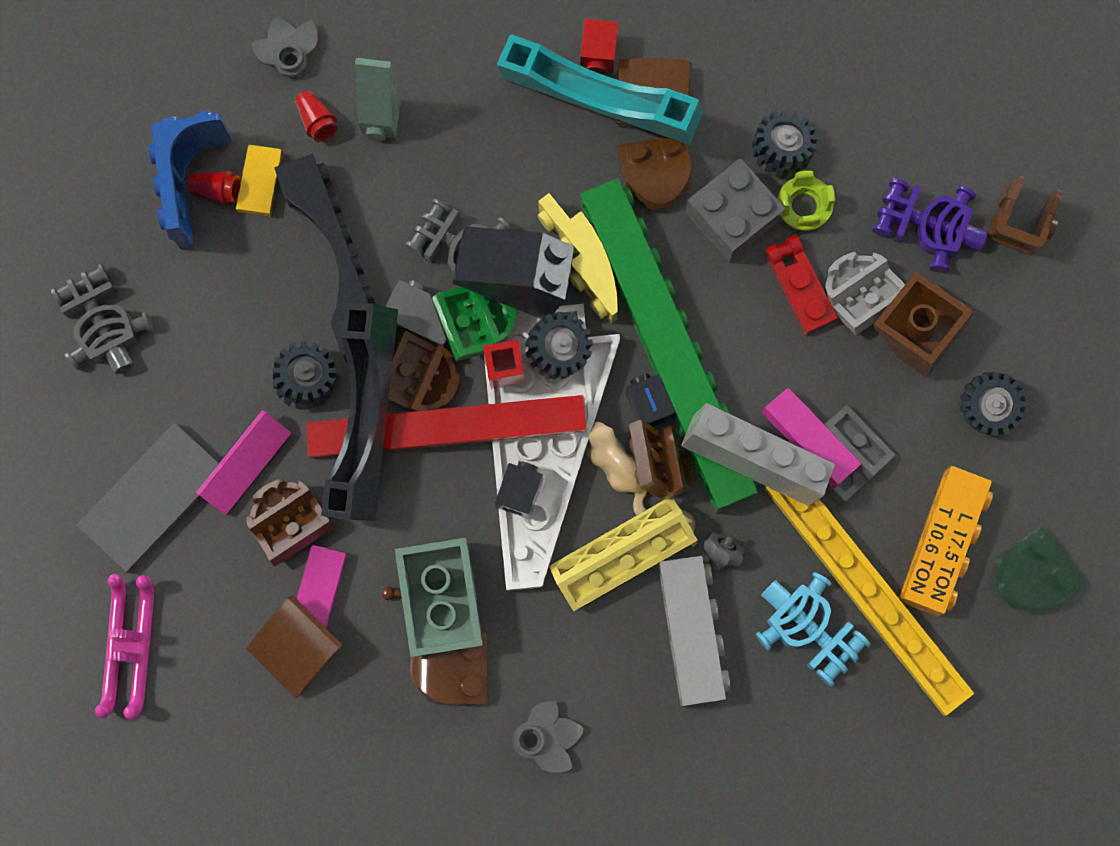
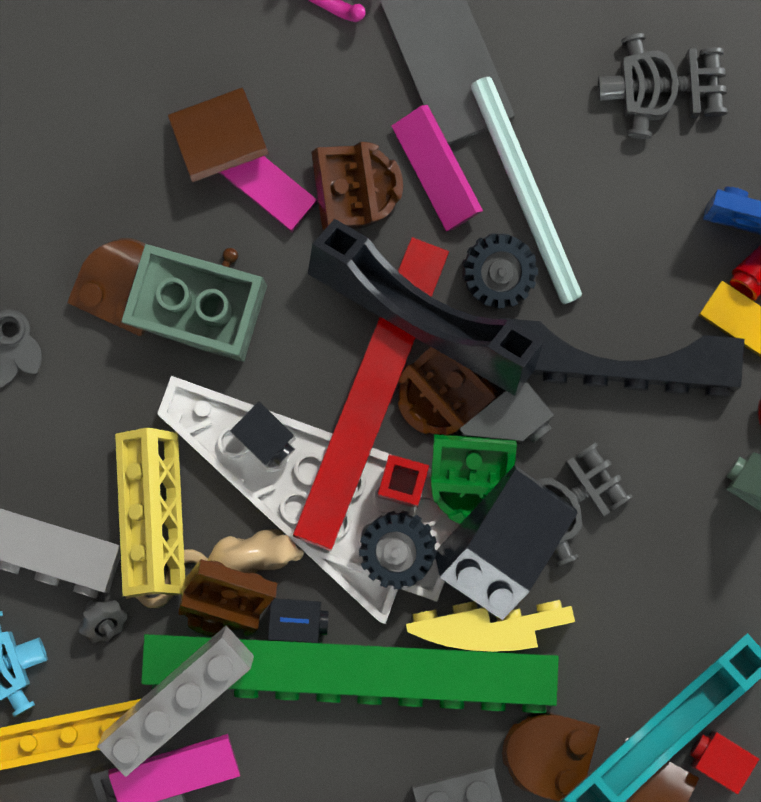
camera: 115 degrees right, 5 degrees up
none -> light aqua axle [471,77,582,304]

